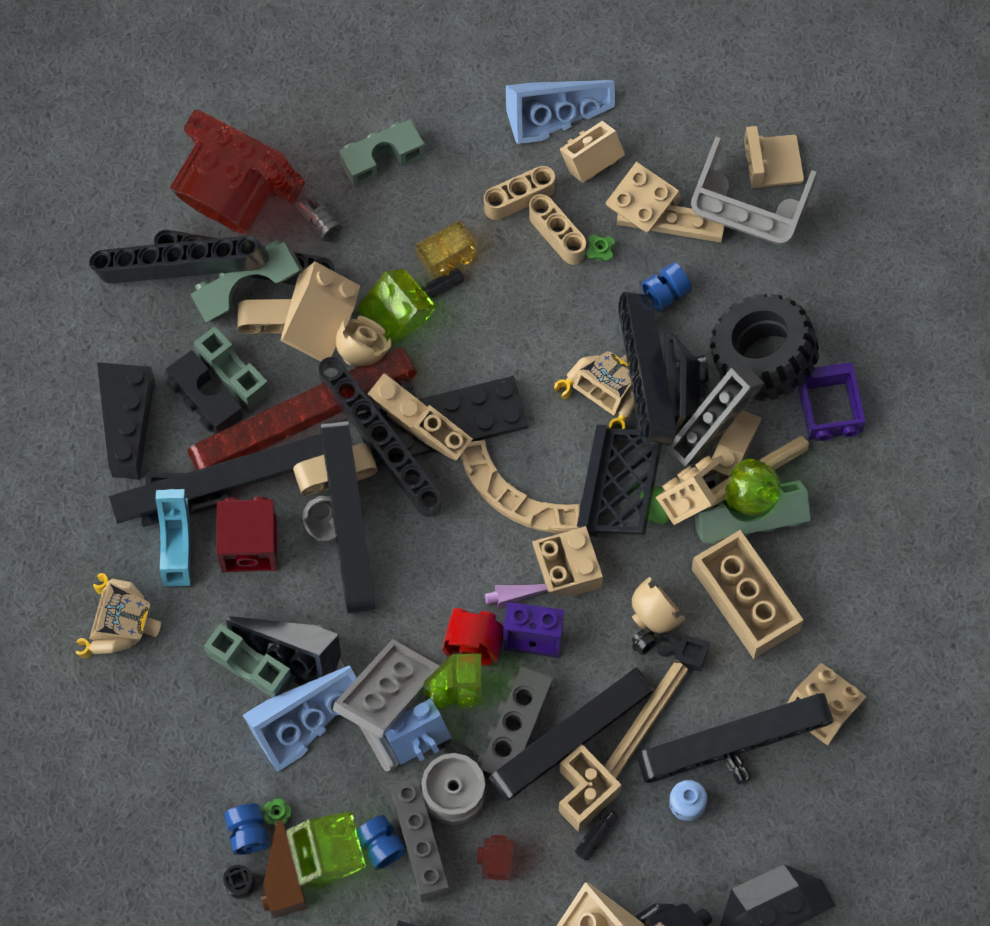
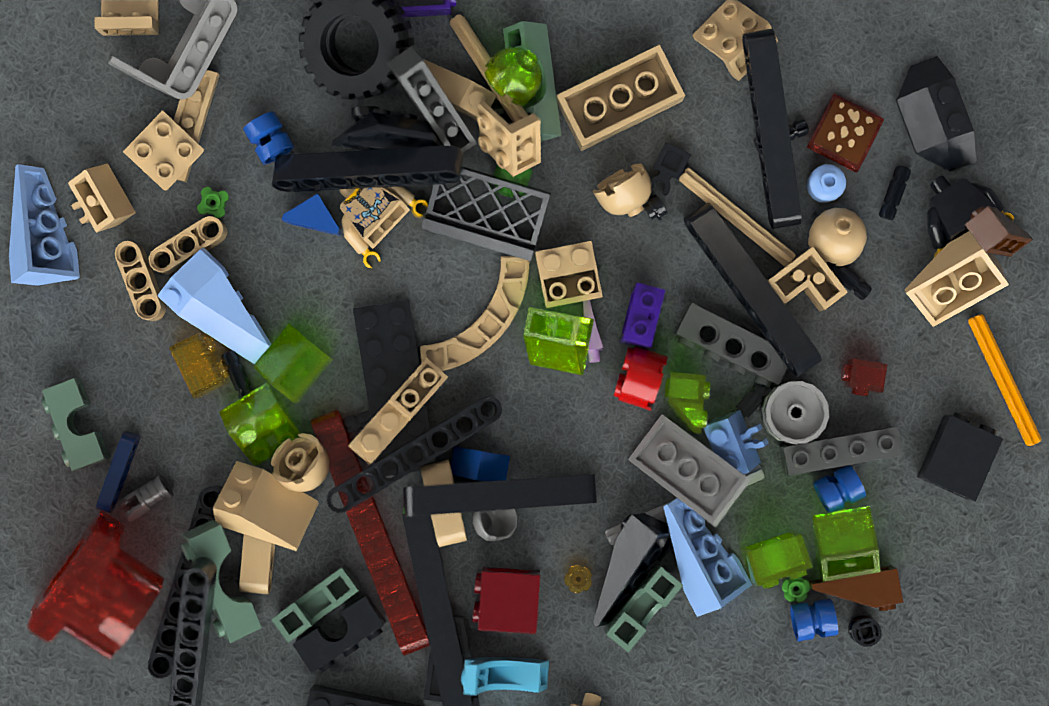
camera: 85 degrees left, 20 degrees up
none -> dark blue beam [96,431,140,513]
none -> light blue wedge [158,247,272,364]
none -> clear neon green slope [253,323,333,403]
none -> blue slope [282,194,341,236]
none -> blue slope [451,446,510,481]
none -> clear neon green slope [523,307,594,375]
none -> clear yellow plate [564,565,592,594]
none -> clear neon green brick [740,530,813,589]
none -> slope [807,94,884,173]
none -> tan cylinder [808,208,867,266]
none -> black axle [879,165,911,221]

